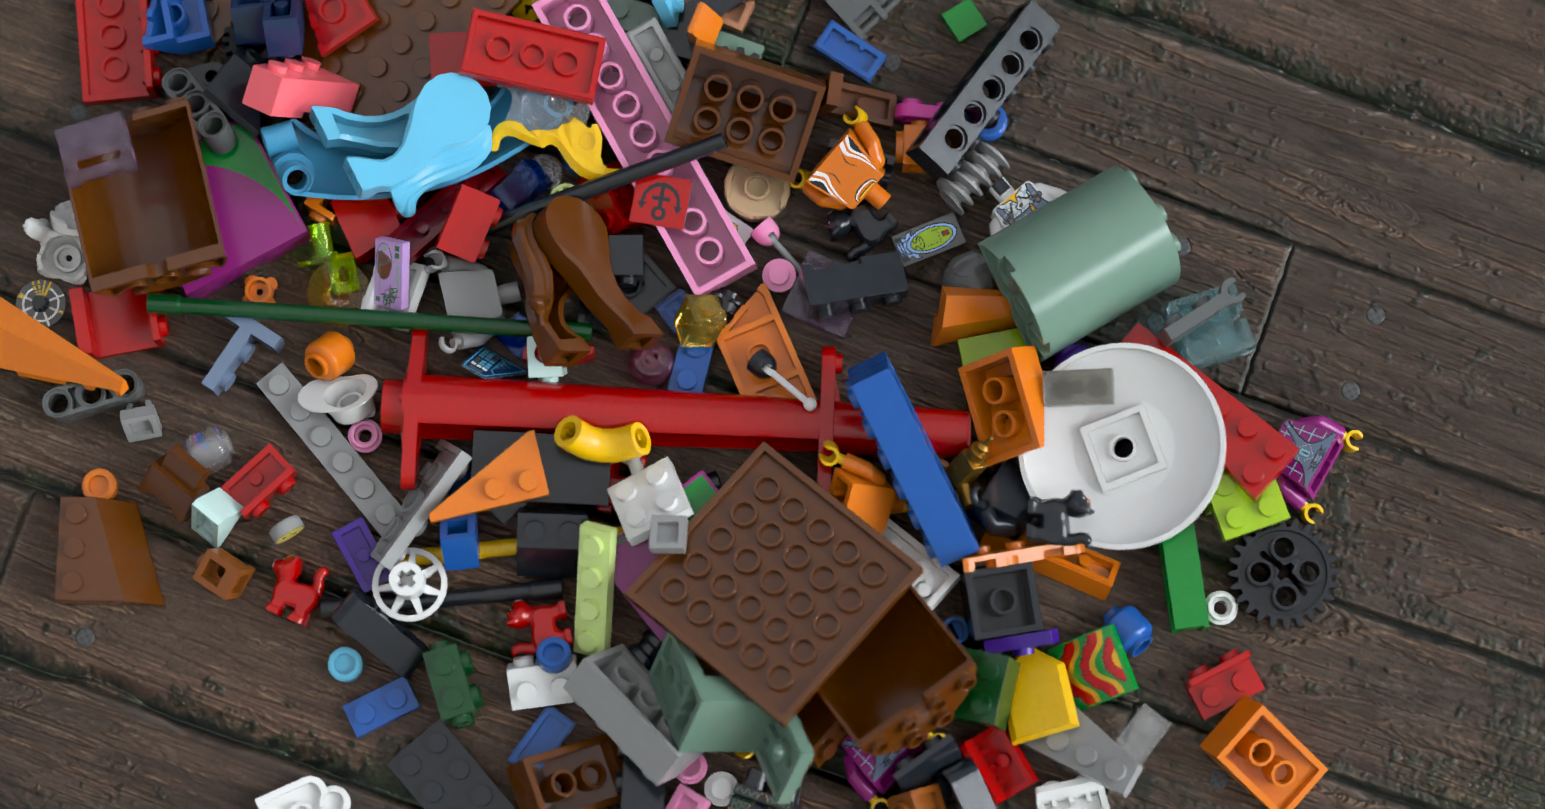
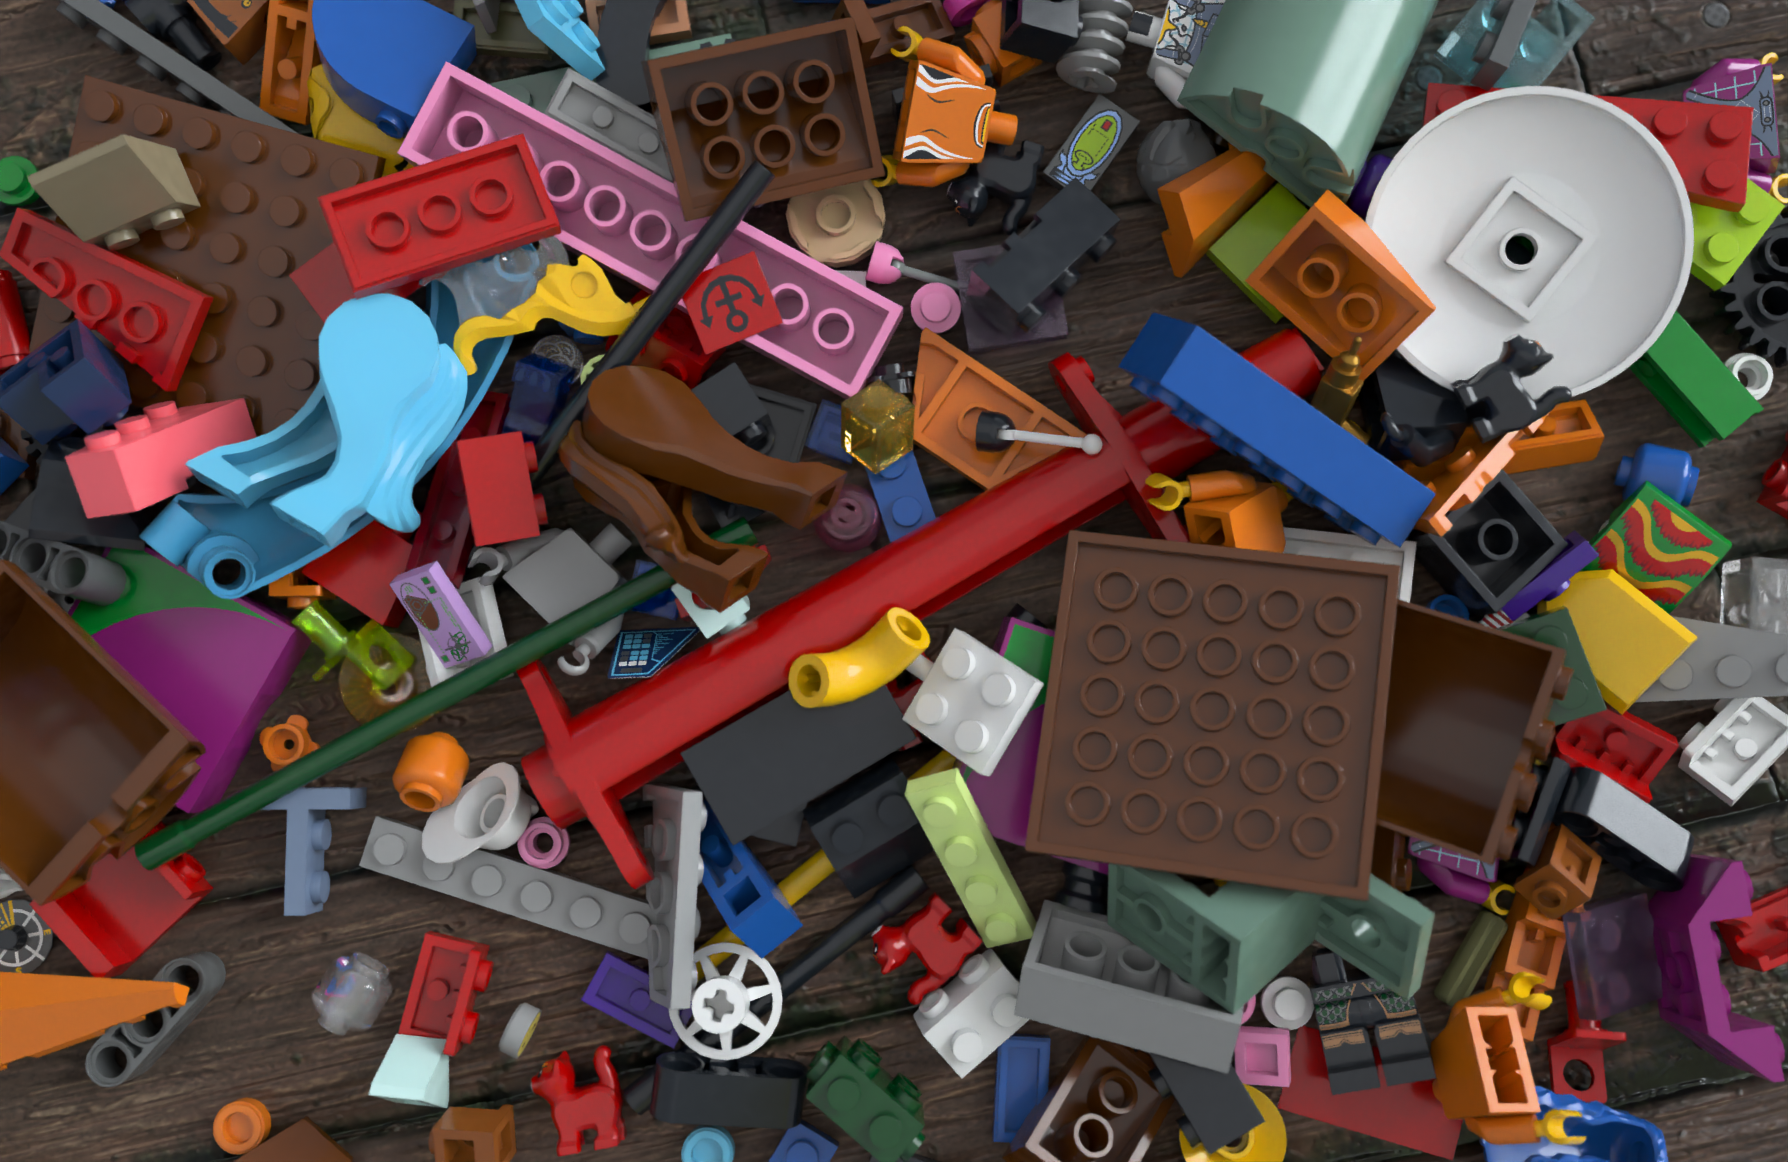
camera: 30 degrees left, 5 degrees up
light grey tile [120,400,162,443] -> none
reddish brown piece [139,443,211,523] -> none
orange wing [429,430,549,524] -> none
blue tile [536,637,572,674] -> none
light grey plate [649,515,688,554] -> none
orange slope [687,2,723,44] -> none
clear smoke plate [1043,368,1115,408] -> none

